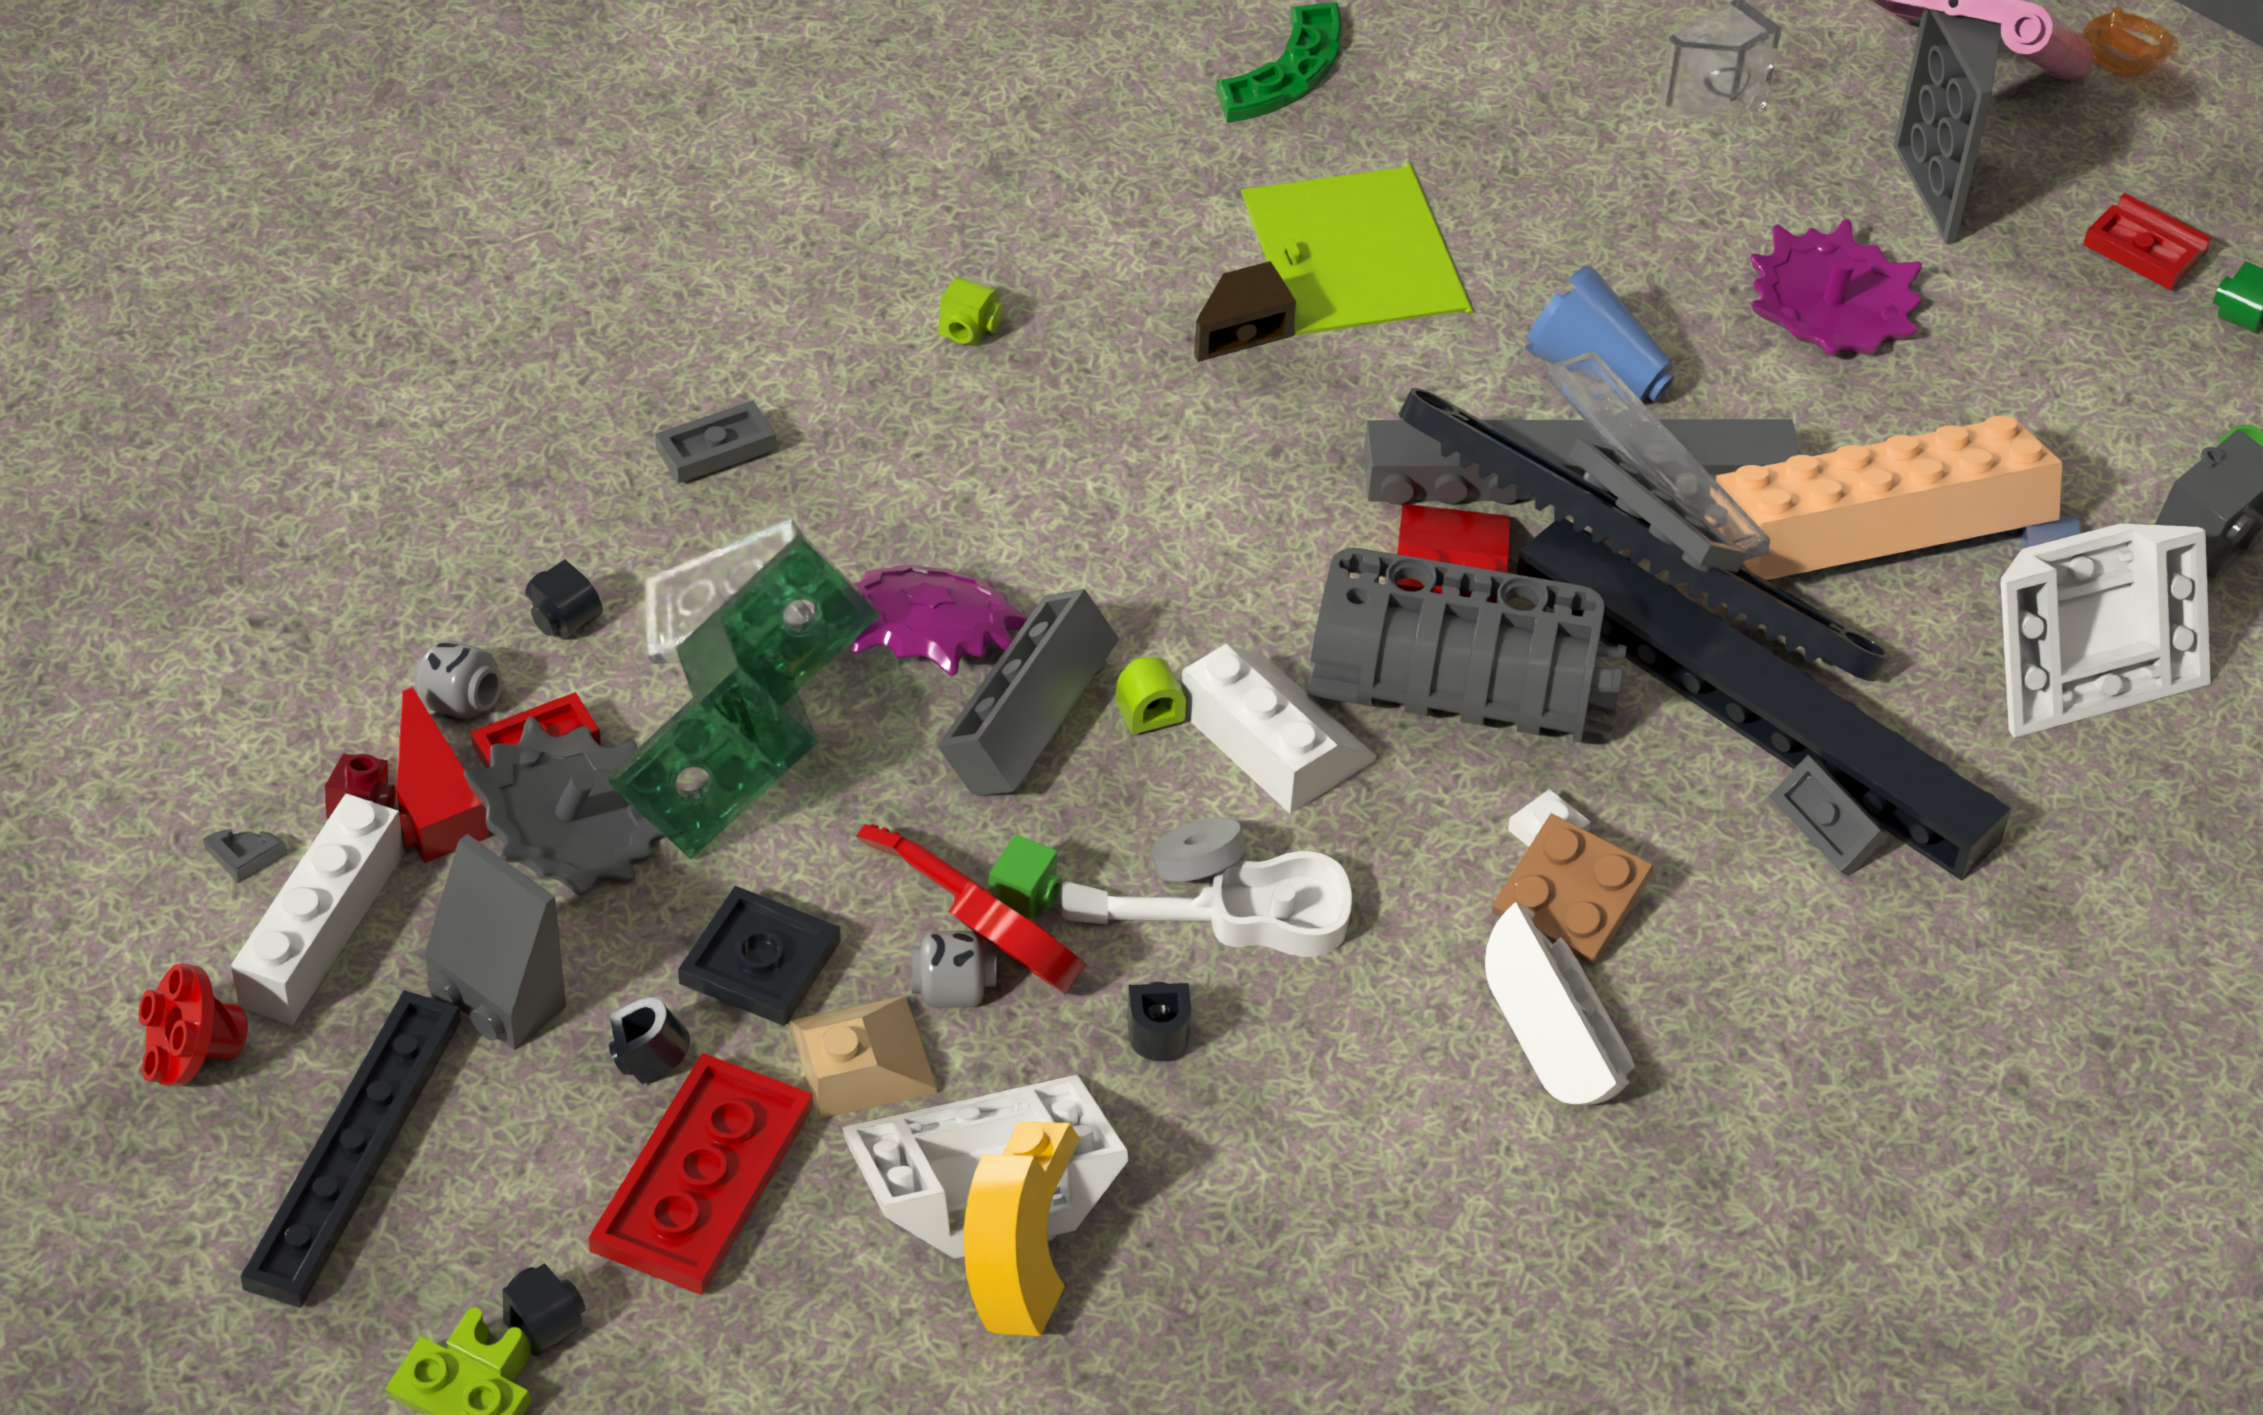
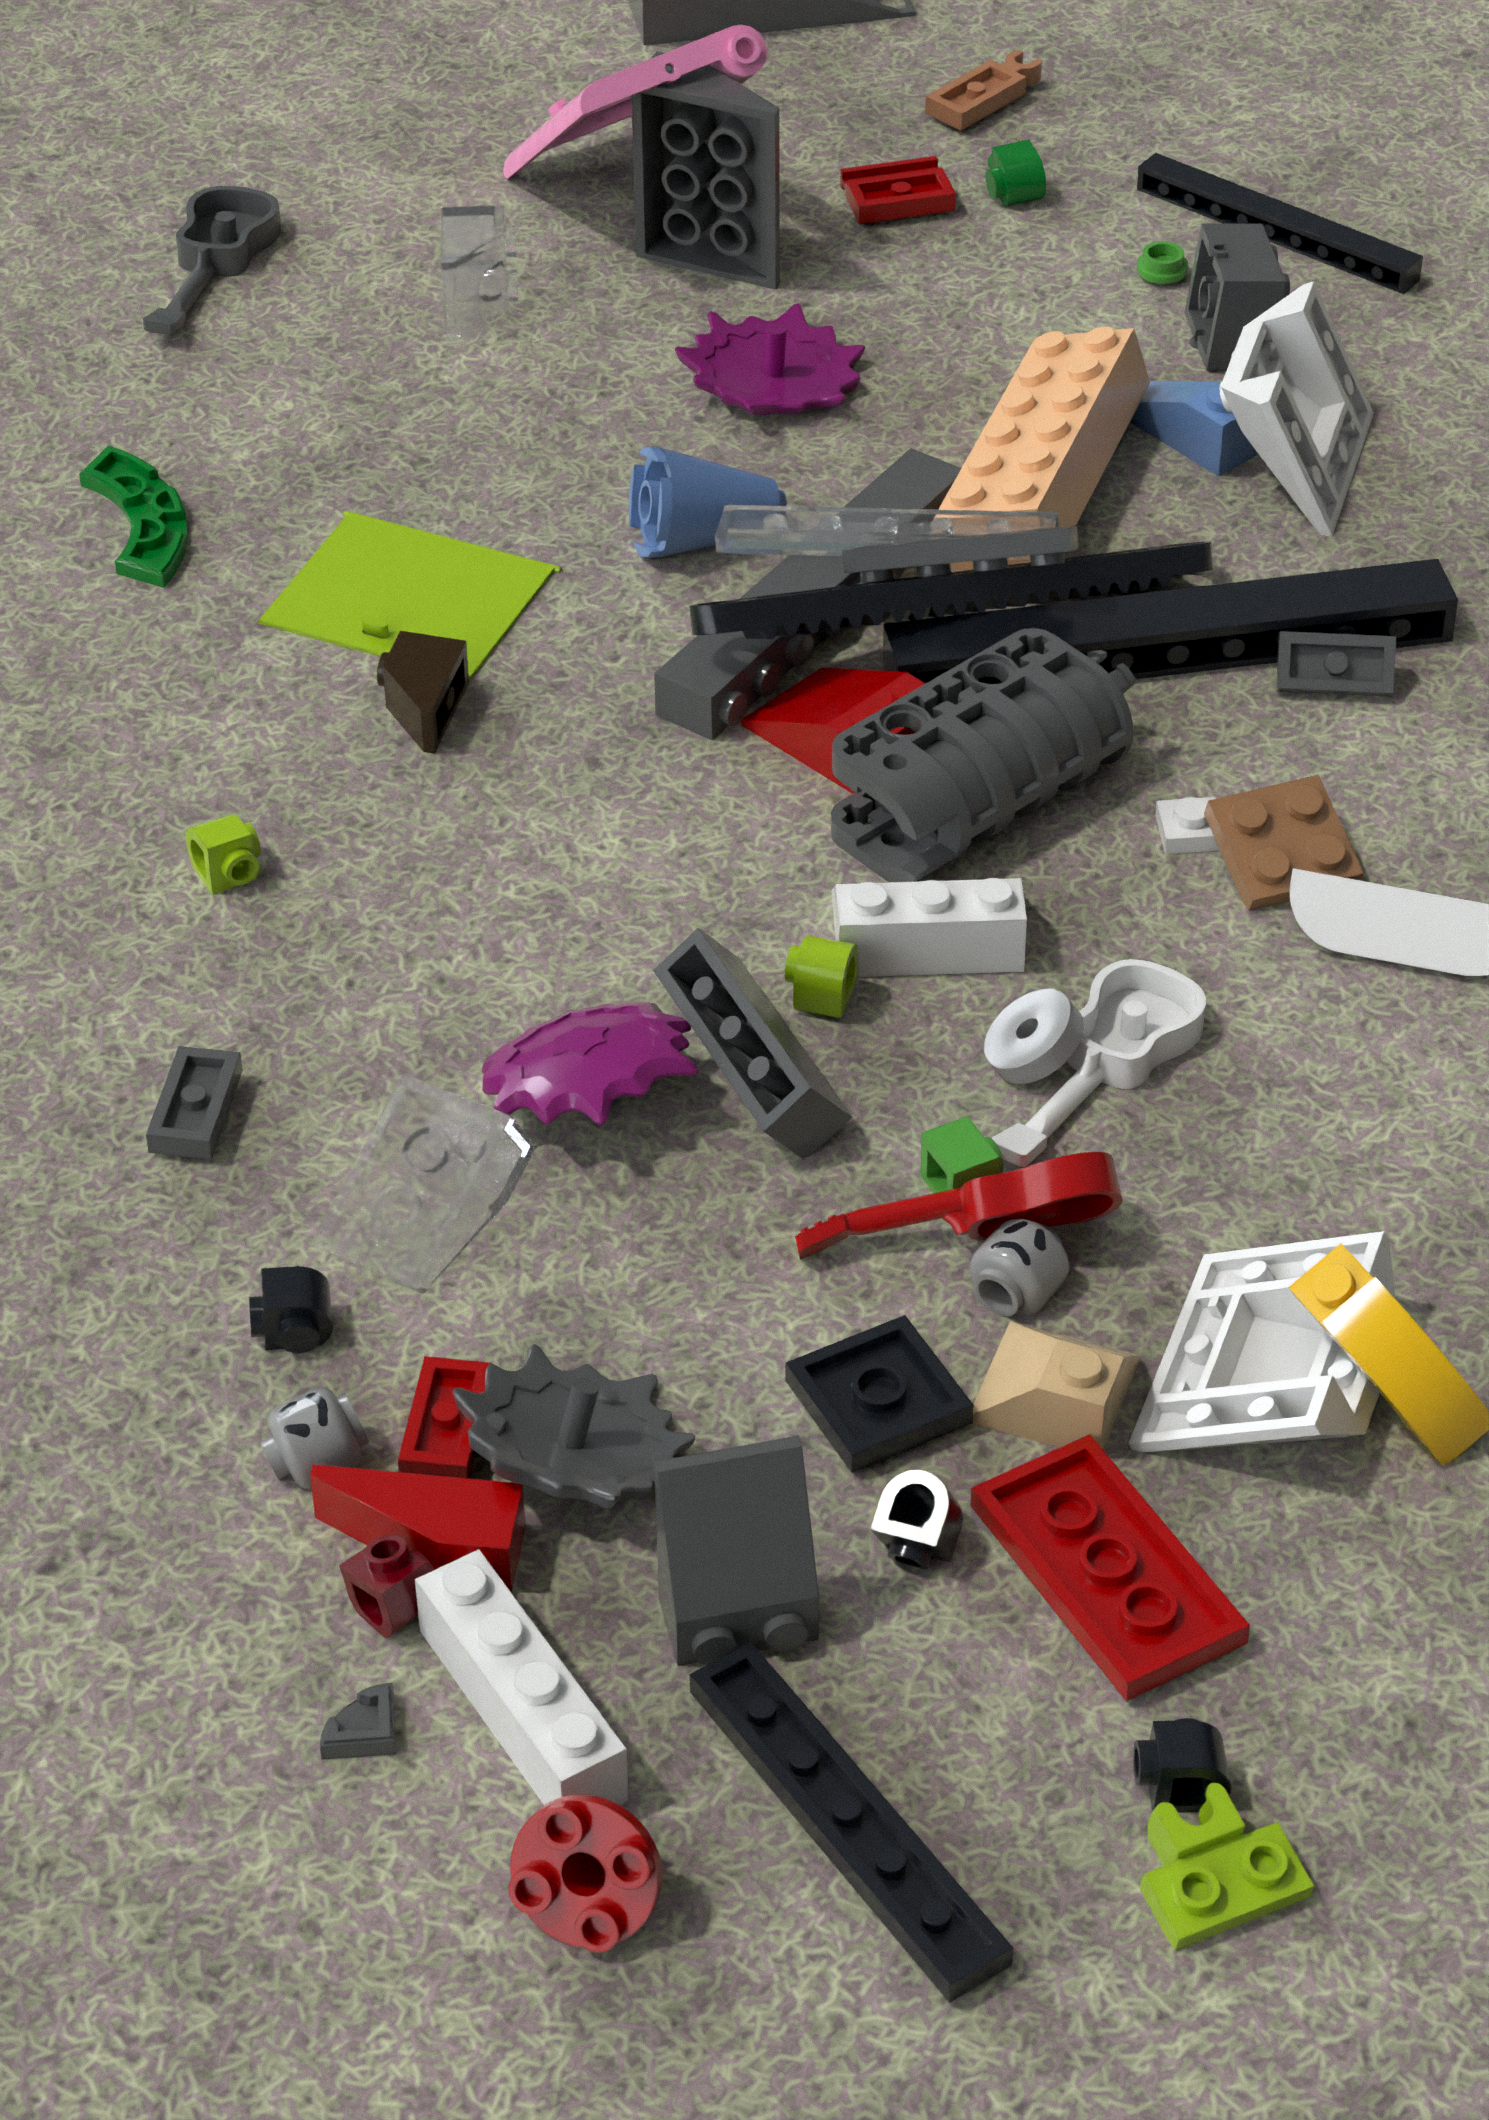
camera: 50 degrees left, 5 degrees down
clear green bracket [608,532,881,859] -> none
black plate [1127,982,1191,1061] -> none

